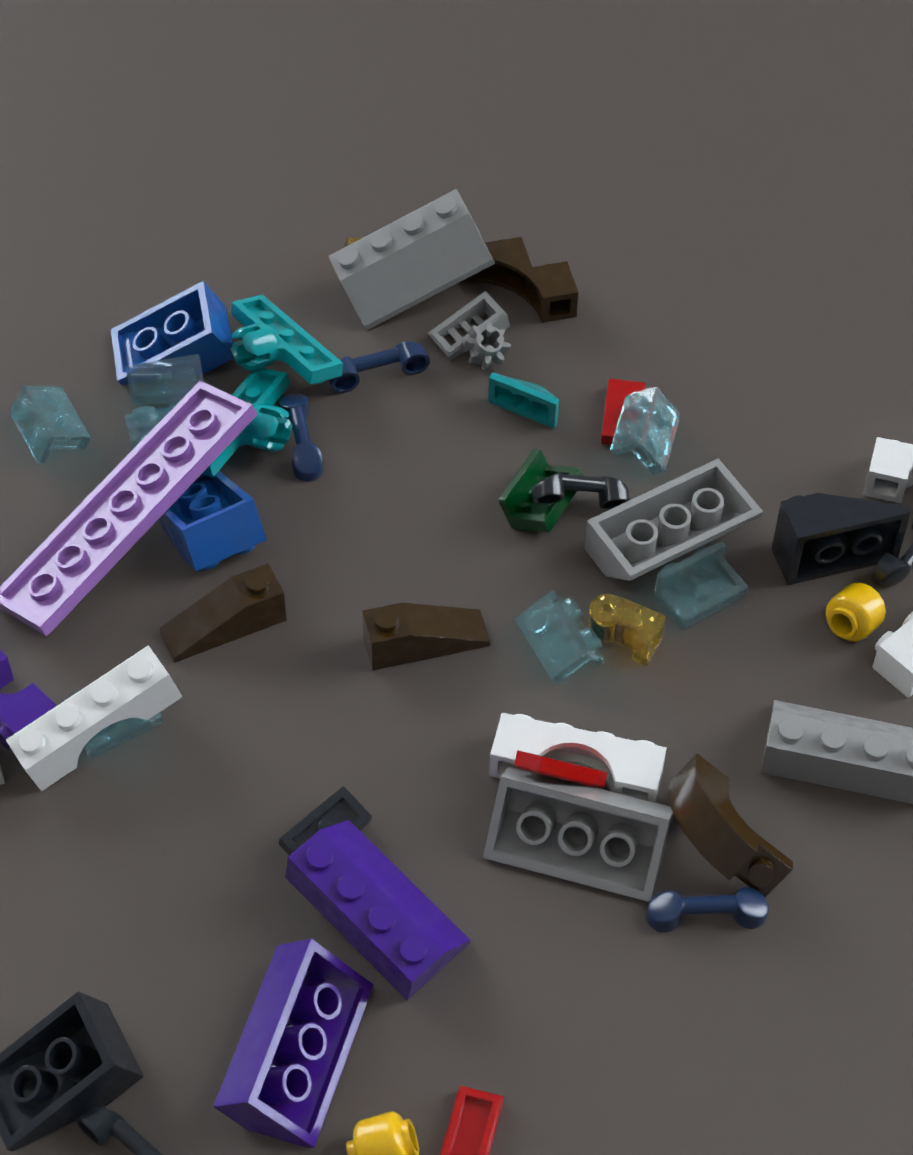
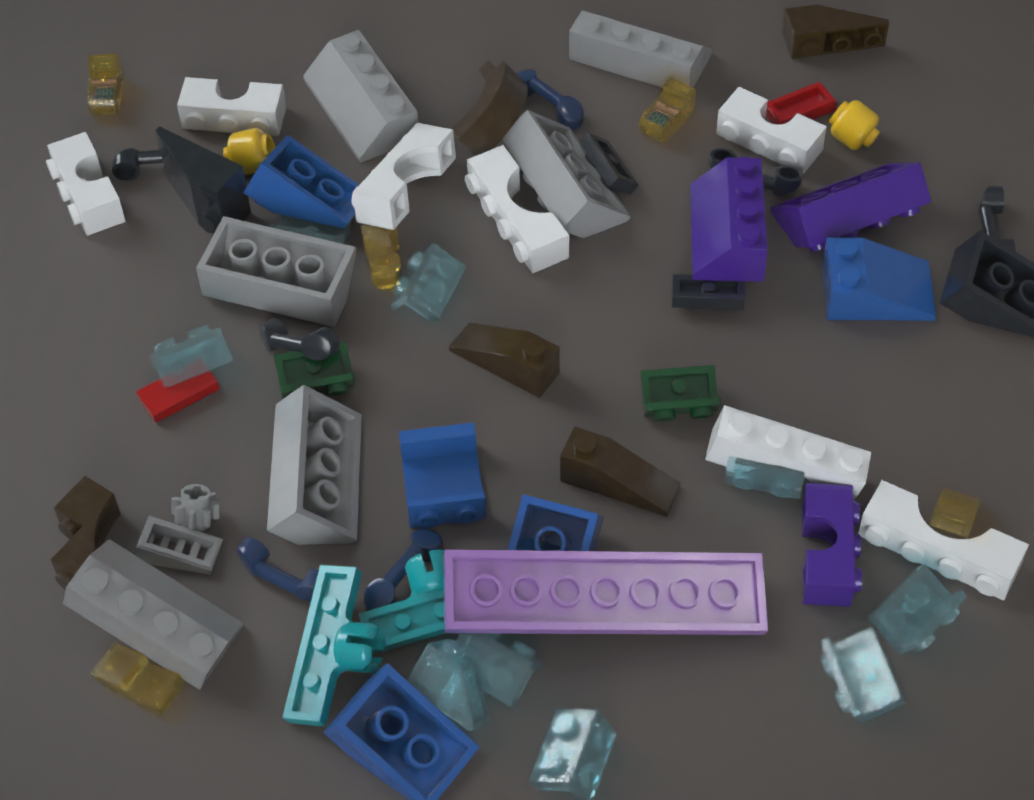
camera: 130 degrees left, 0 degrees up
teal slope [488,372,559,429] -> none
red tile [514,750,608,788] -> none
none -> blue slope [243,135,359,229]
none -> light grey slope [267,385,362,545]
none -> white arch [352,123,456,230]
none -> blue panel [399,422,486,528]
none -> light grey slope [569,10,713,96]
none -> black plate [579,132,639,195]
none -> clear yellow leg [638,77,696,143]
none -> dark green bracket [640,365,721,422]
none -> black bar [709,148,803,194]
none -> white arch [716,87,827,174]
none -> blue slope [822,238,936,321]

